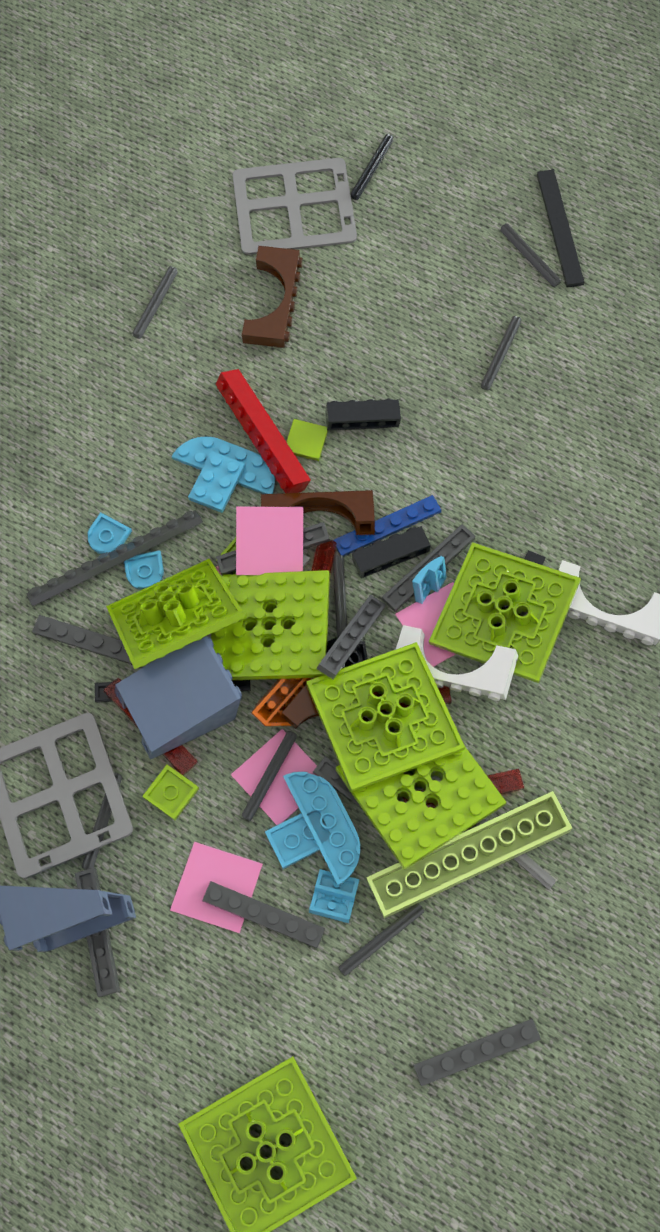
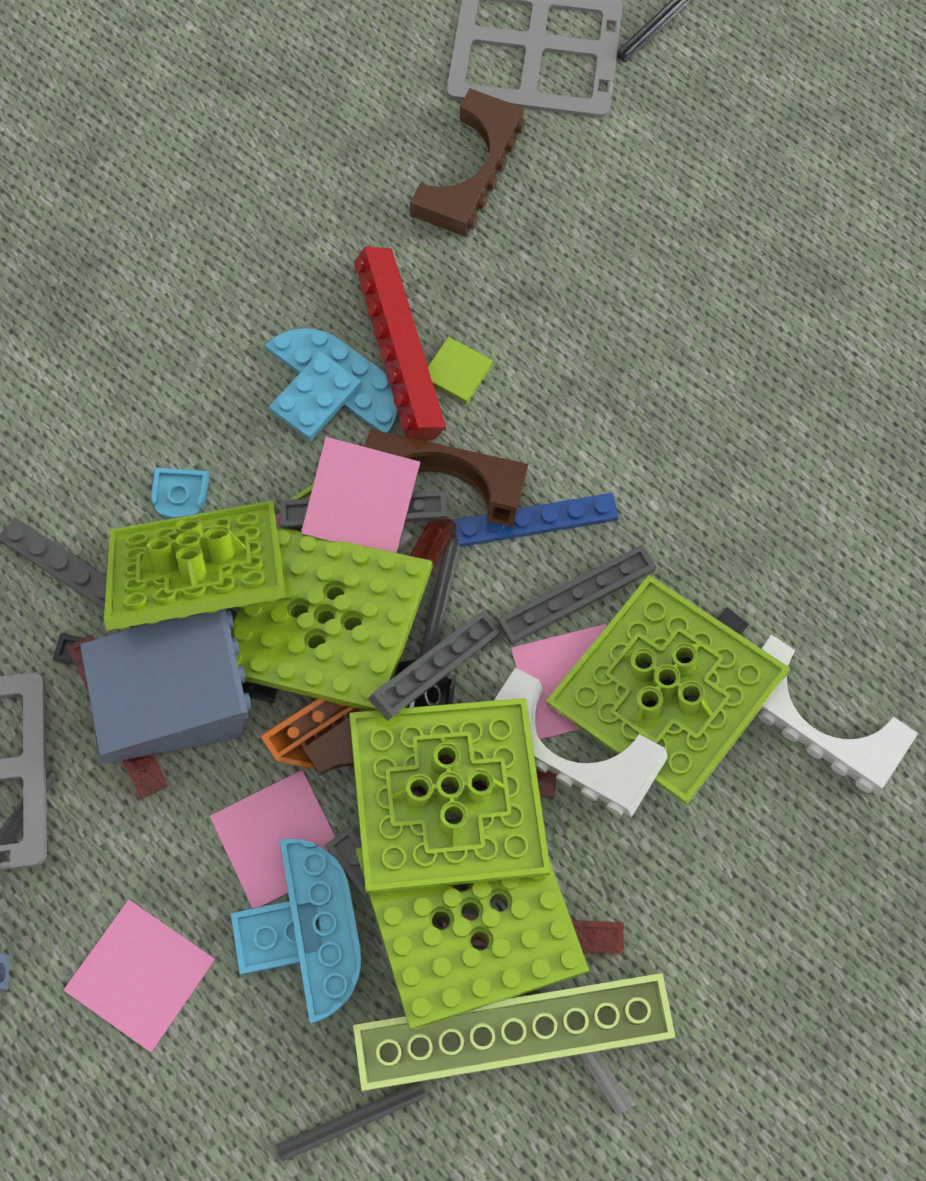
camera: 10 degrees right, 0 degrees up
dark grey plate [26,510,203,607] -> none
medium azure tile [88,512,132,554] -> none
dark grey axle [132,266,178,339] -> none
lime plate [142,765,199,821] -> none
dark grey plate [202,881,325,948] -> none
dark grey axle [242,731,297,821] -> none
medium azure slope [309,869,360,923] -> none
black brick [325,398,401,431] -> none
black brick [352,526,431,579] -> none
medium azure slope [412,556,447,604] -> none
dark grey axle [481,316,521,390] -> none
dark grey axle [500,223,561,287] -> none
black tile [537,169,584,288] -> none

